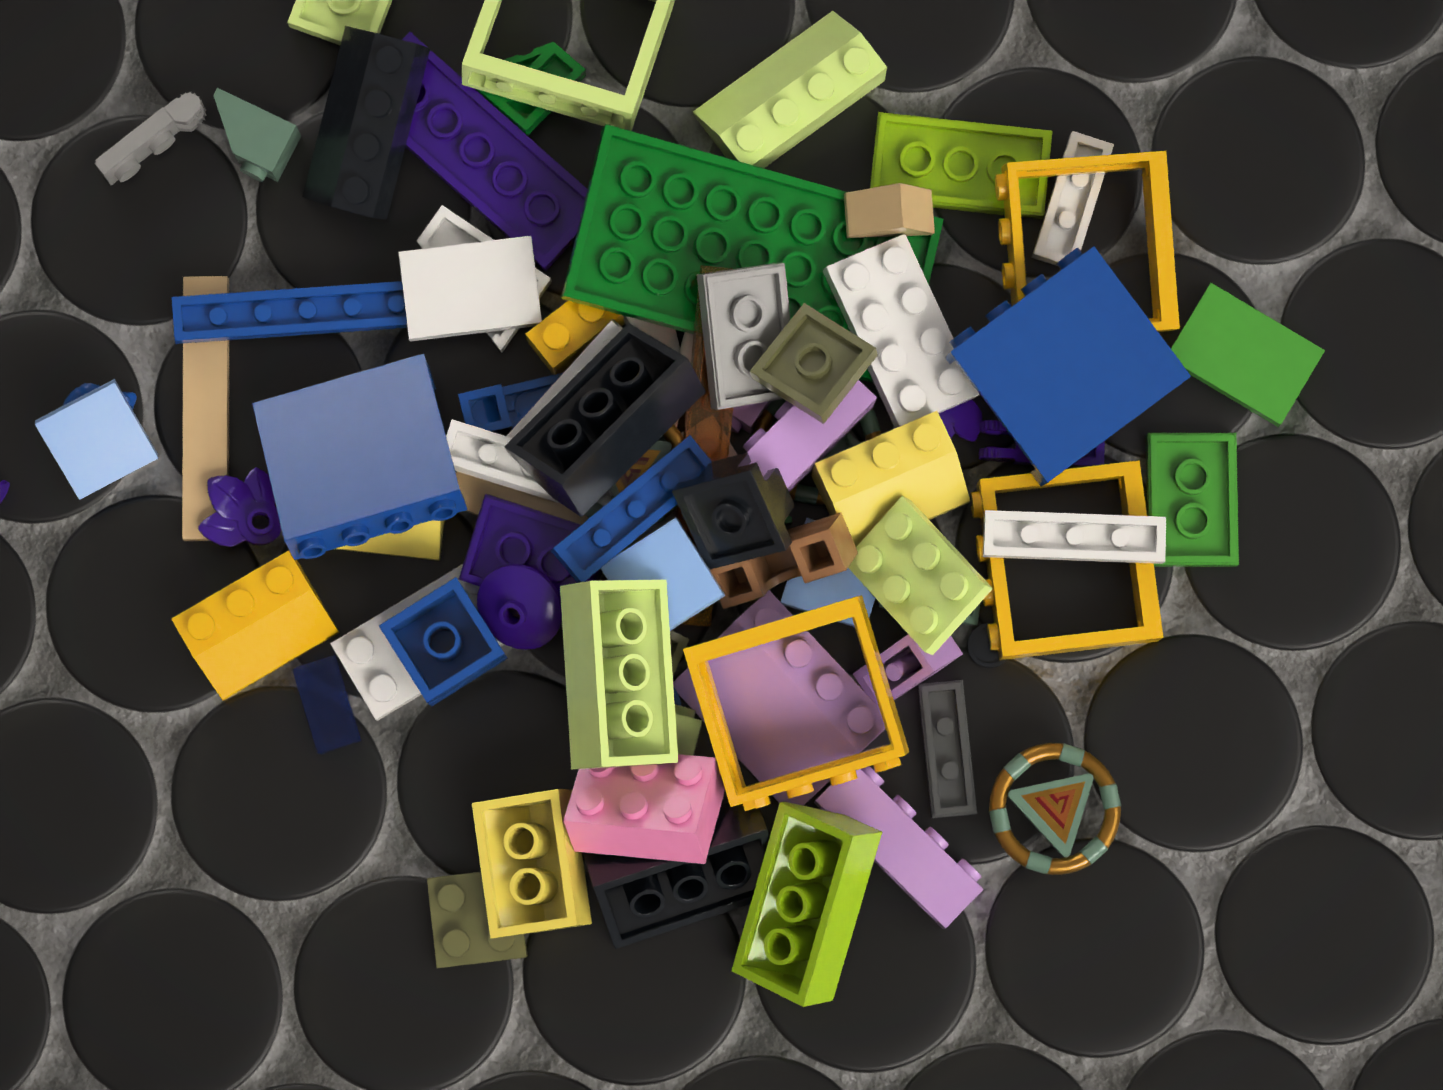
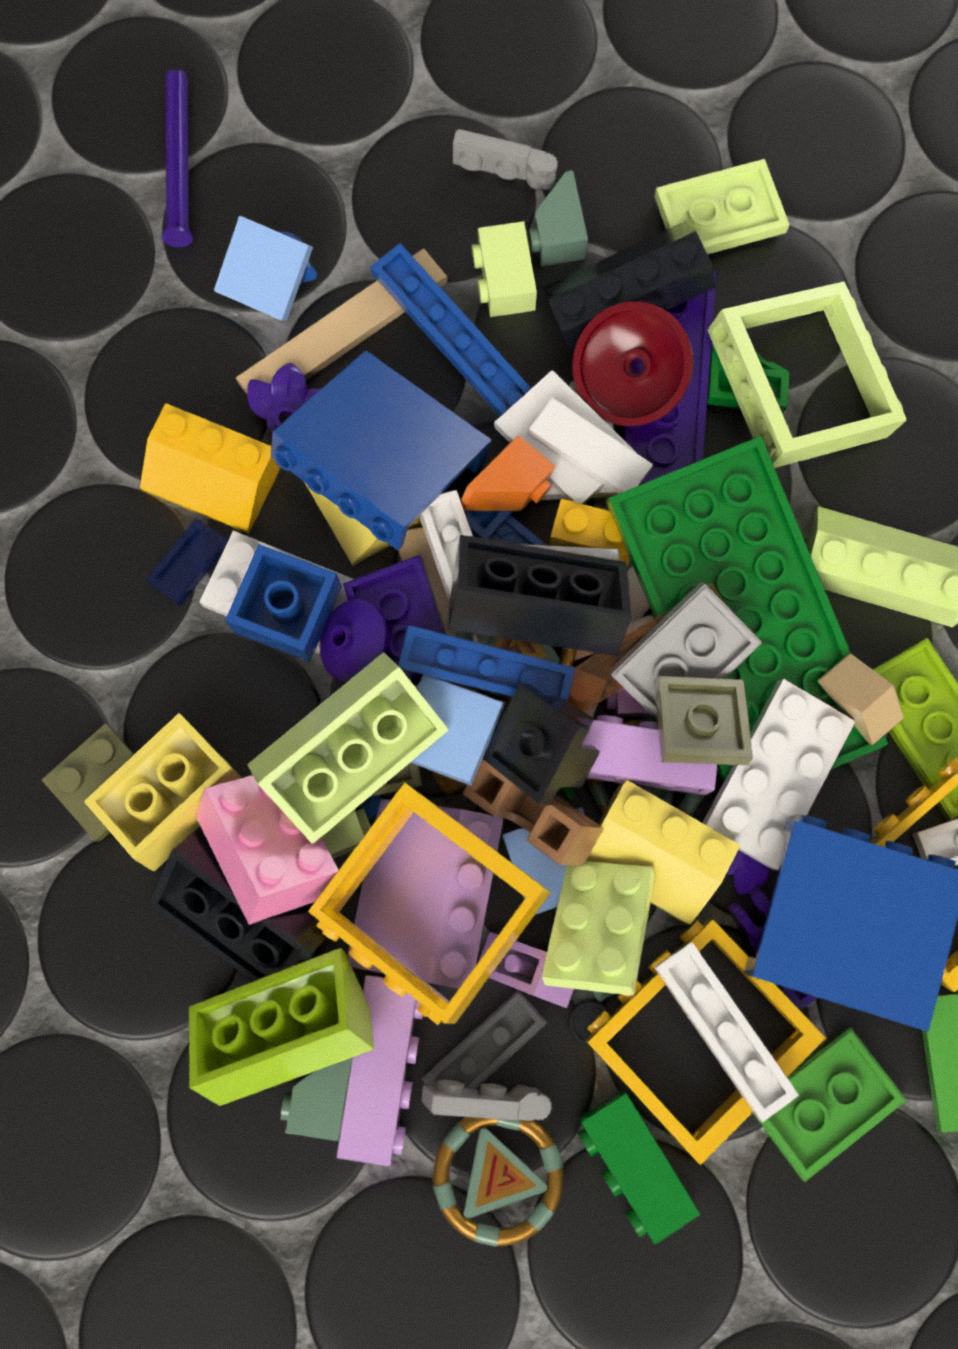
camera: 55 degrees right, 5 degrees down
none -> sand green slope [281,1057,353,1141]
none -> light grey hinge [422,1080,552,1121]
none -> orange slope [461,435,556,511]
none -> yellowish green brick [472,222,537,317]
none -> white tile [528,398,653,494]
none -> dark red dish [572,302,694,426]
none -> green brick [577,1090,700,1245]

